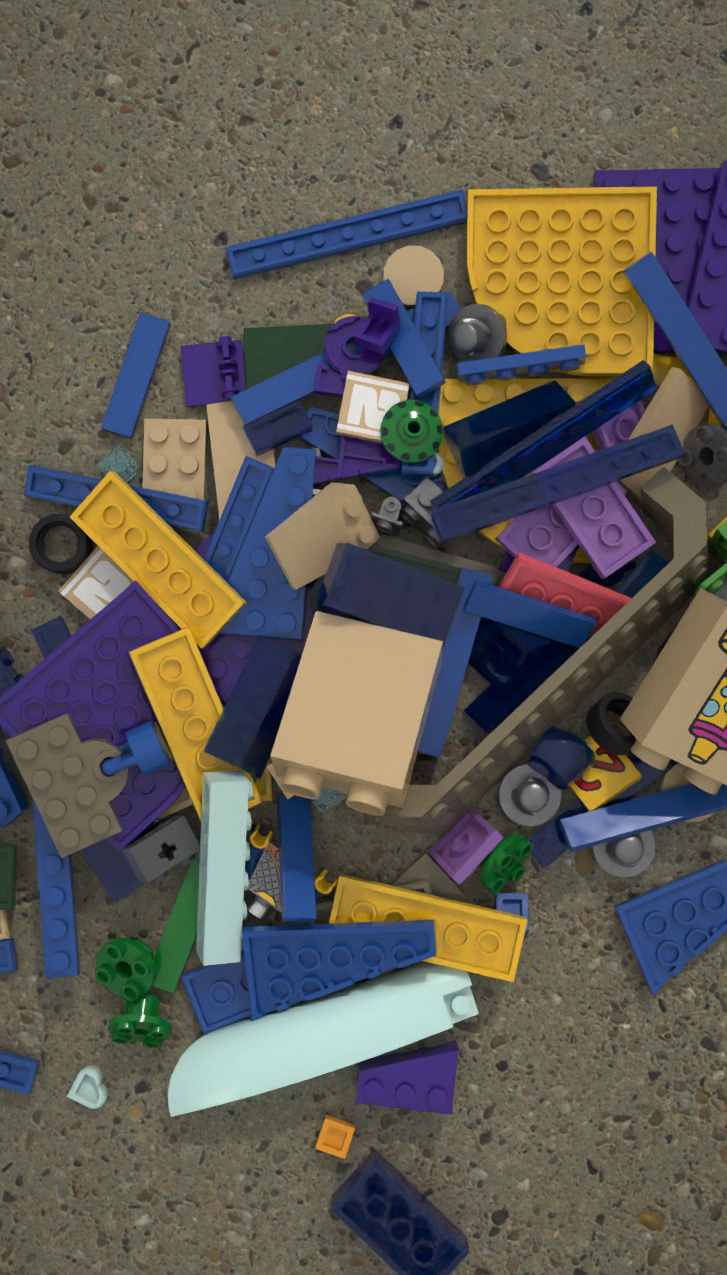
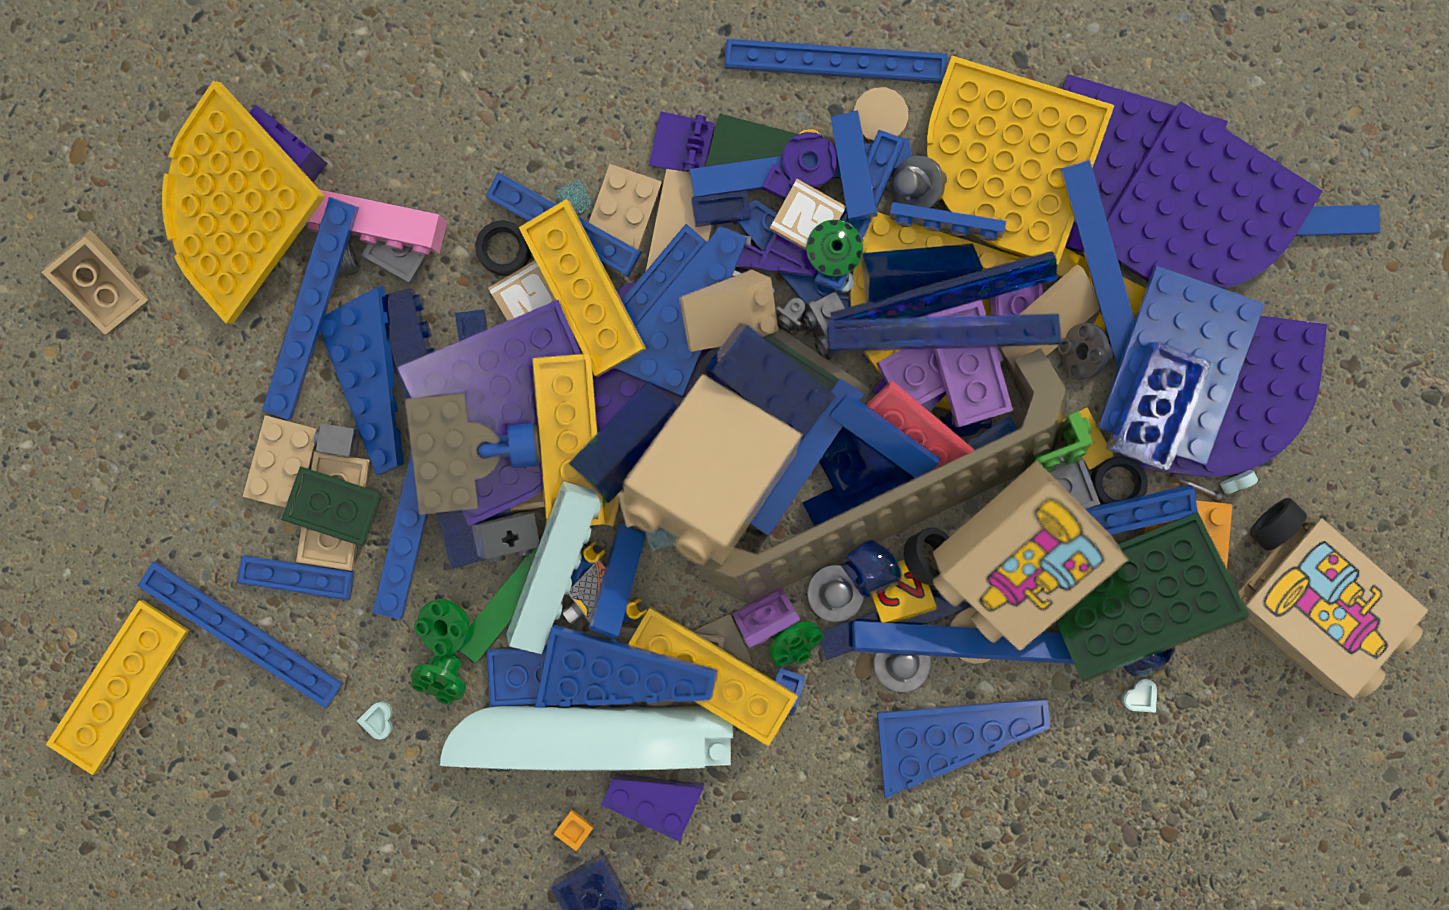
camera: 25 degrees right, 0 degrees up
blue tile [101,312,171,439] -> none
dark purple bracket [354,298,400,354] -> none

